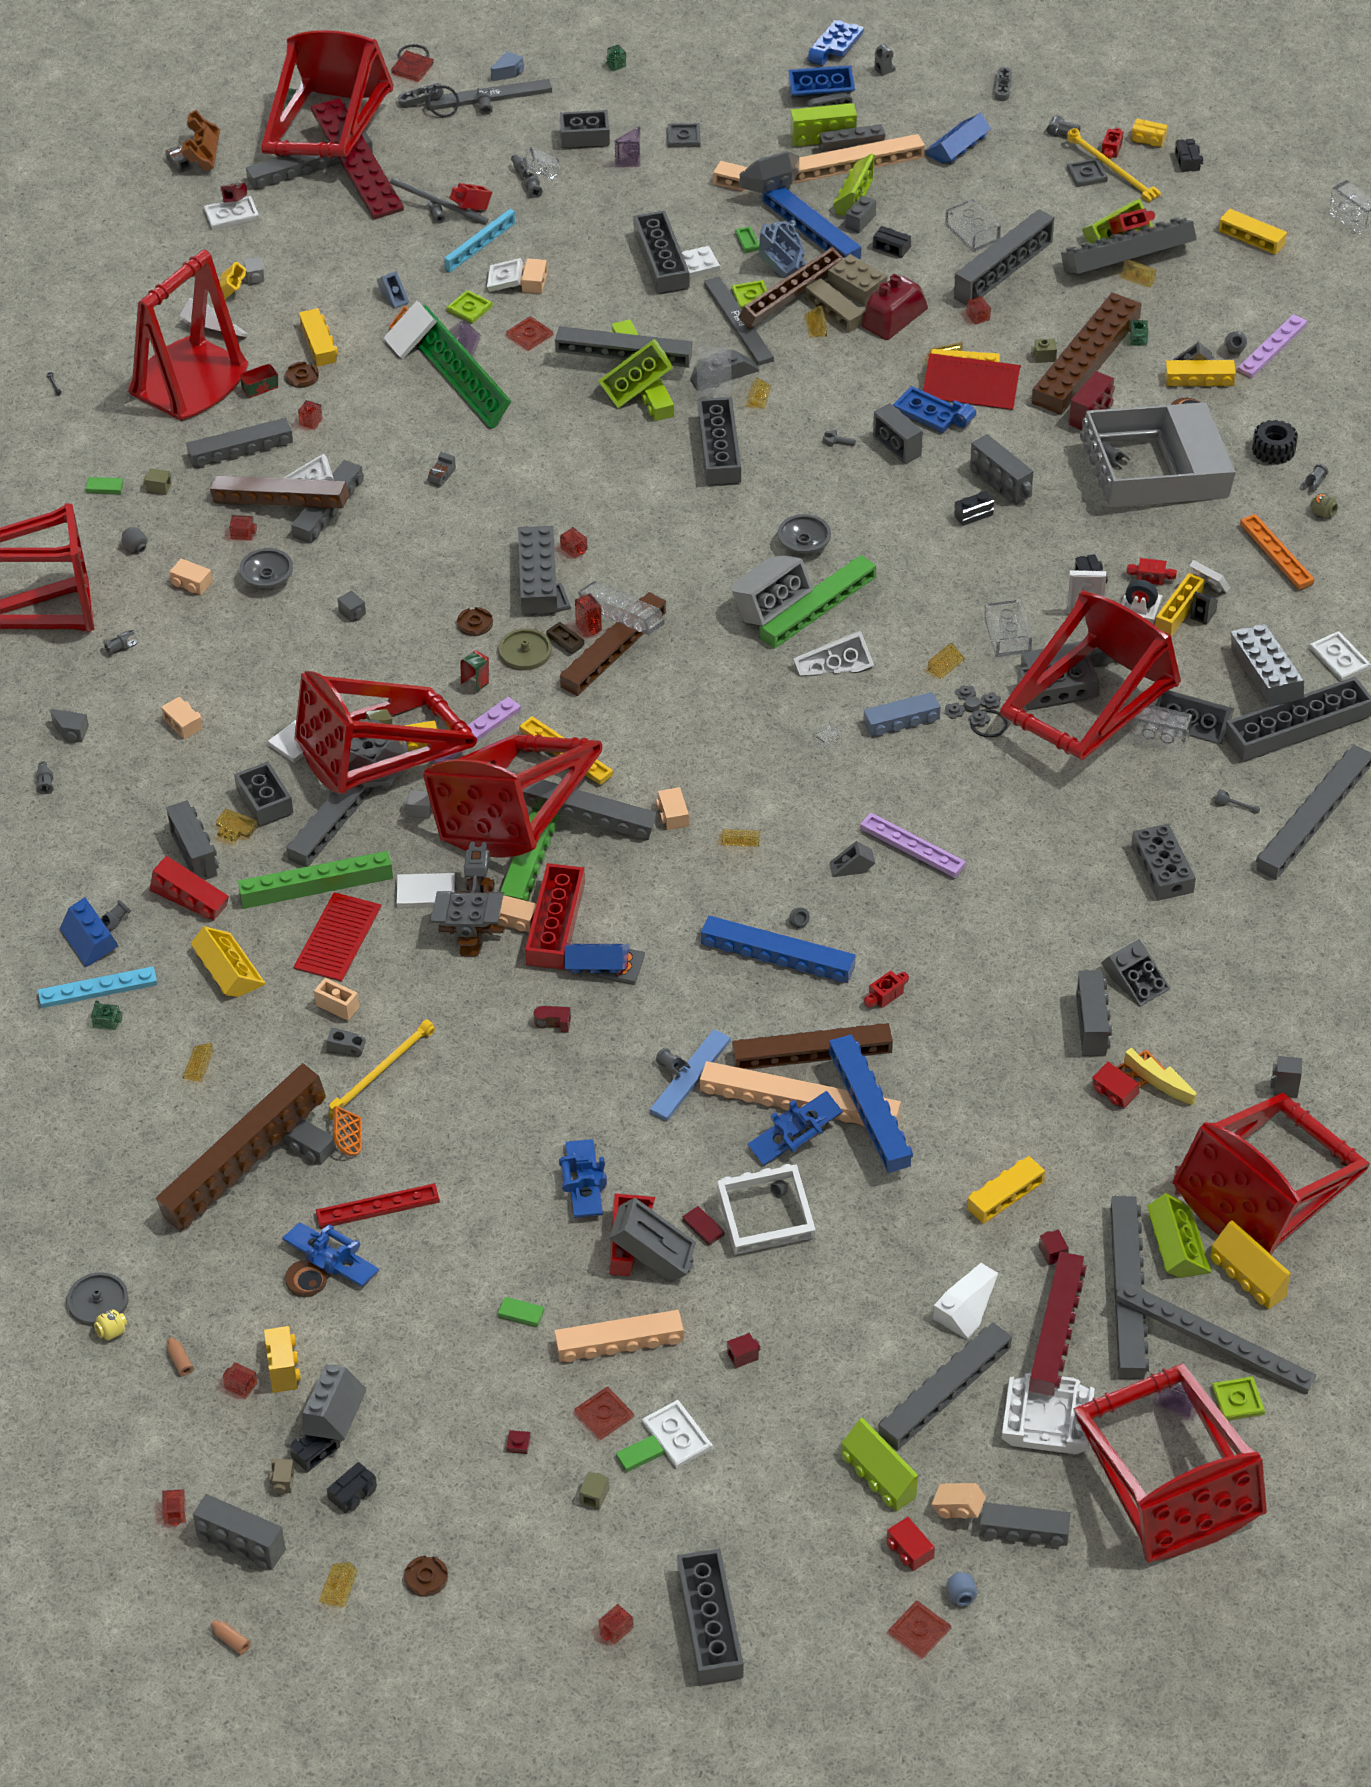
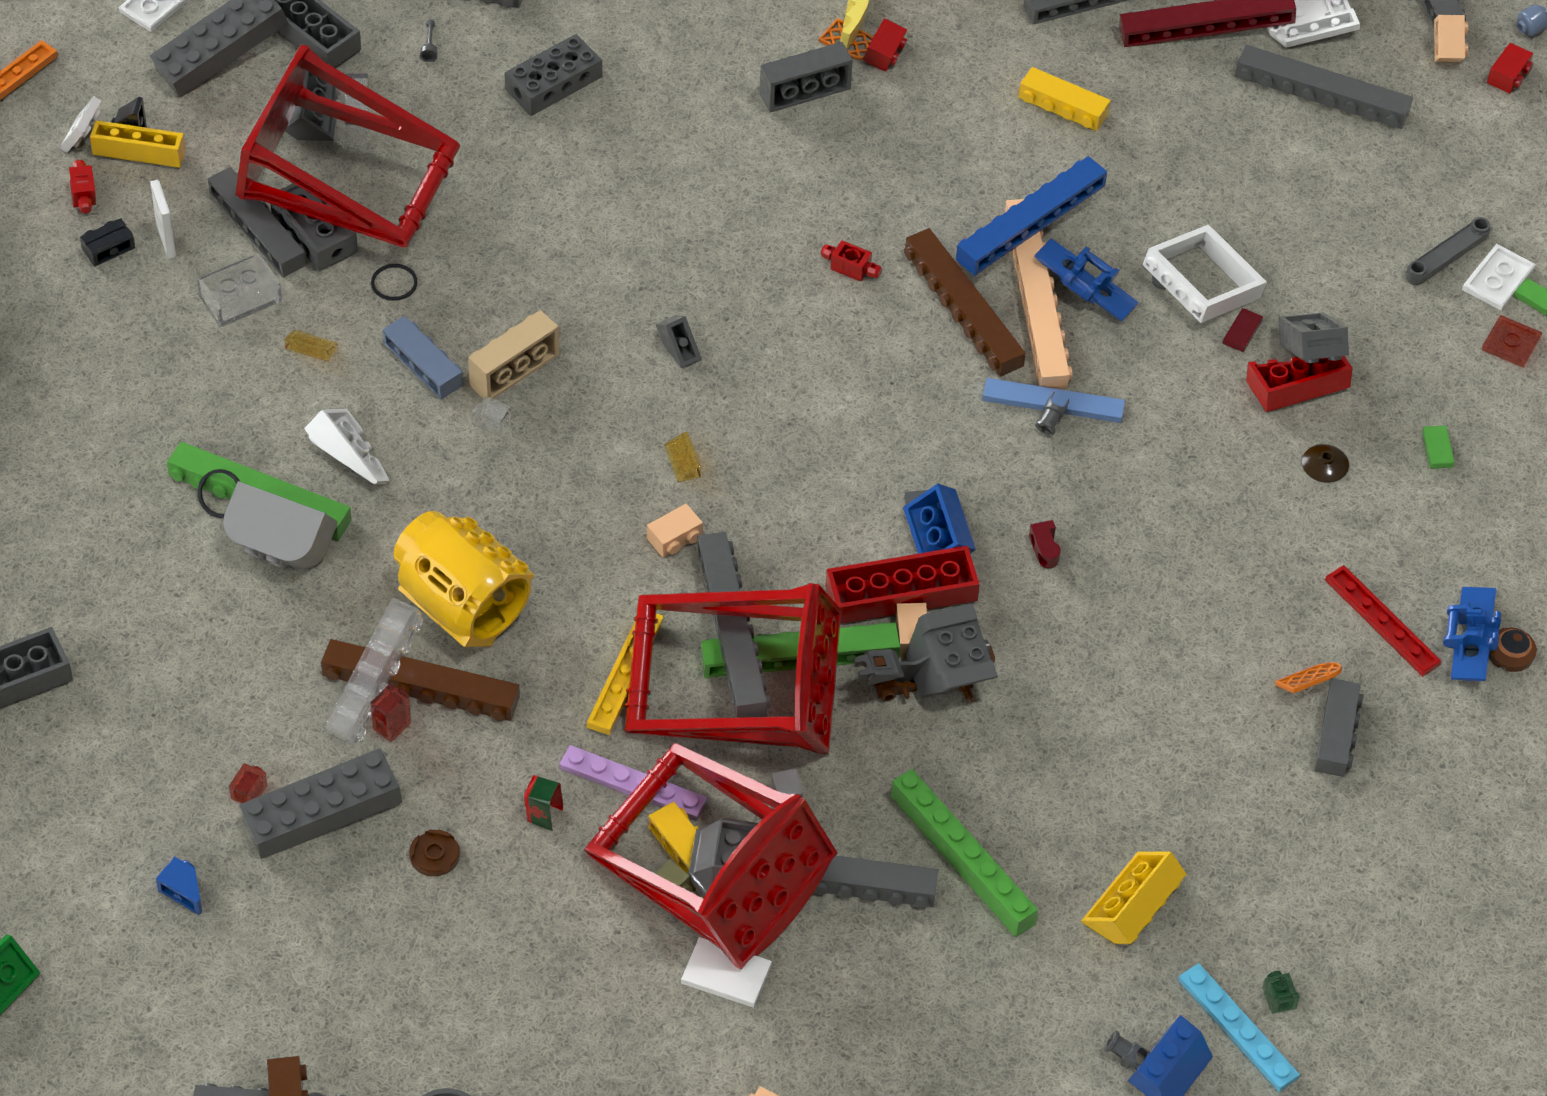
camera: 115 degrees left, 5 degrees up
red wedge [149,856,229,921] -> none
reddish brown brick [155,1063,326,1232] -> none
dark grey piece [166,800,219,880] -> none
clear yellow slope [183,1043,214,1082] -> none
clear yellow hinge [216,808,258,843] -> none
dark grey brick [234,761,293,826] -> none
red window [293,892,382,982] -> none
light nougat brick [314,978,359,1021] -> none
dark grey leg [326,1027,366,1057] -> none
yellow hinge [328,1019,436,1119] -> none
dark grey brick [337,590,366,622] -> none
white tile [397,873,455,908] -> none
dark grey leg [428,452,456,486] -> none
olive piece [499,628,552,670] -> none
dark brown plate [546,622,585,654] -> none
light nougat brick [554,1310,684,1362] -> none
blue piece [559,1139,607,1218] -> none
blue brick [701,915,856,983] -> none
dark red brick [727,1332,761,1368] -> none
dark grey dish [778,514,831,554] -> none
dark grey tile [789,907,810,927] -> none
lime slope [841,1418,918,1512] -> none
lavender plate [860,813,966,878] -> none
white wedge [933,1263,998,1340] -> none
dark grey plant [945,685,1001,726] -> none
black brick [954,491,994,526] -> none
dark red brick [1039,1229,1069,1266] -> none
dark grey slope [1101,938,1170,1006] -> none
plate [1122,580,1163,624] -> none
none -> blue slope [156,856,202,915]
none -> black piece [197,469,240,517]
none -> yellow piece [393,511,535,647]
none -> tan brick [468,310,559,403]
none -> dark brown dish [1302,444,1349,483]
none -> dark grey piece [1406,217,1491,285]

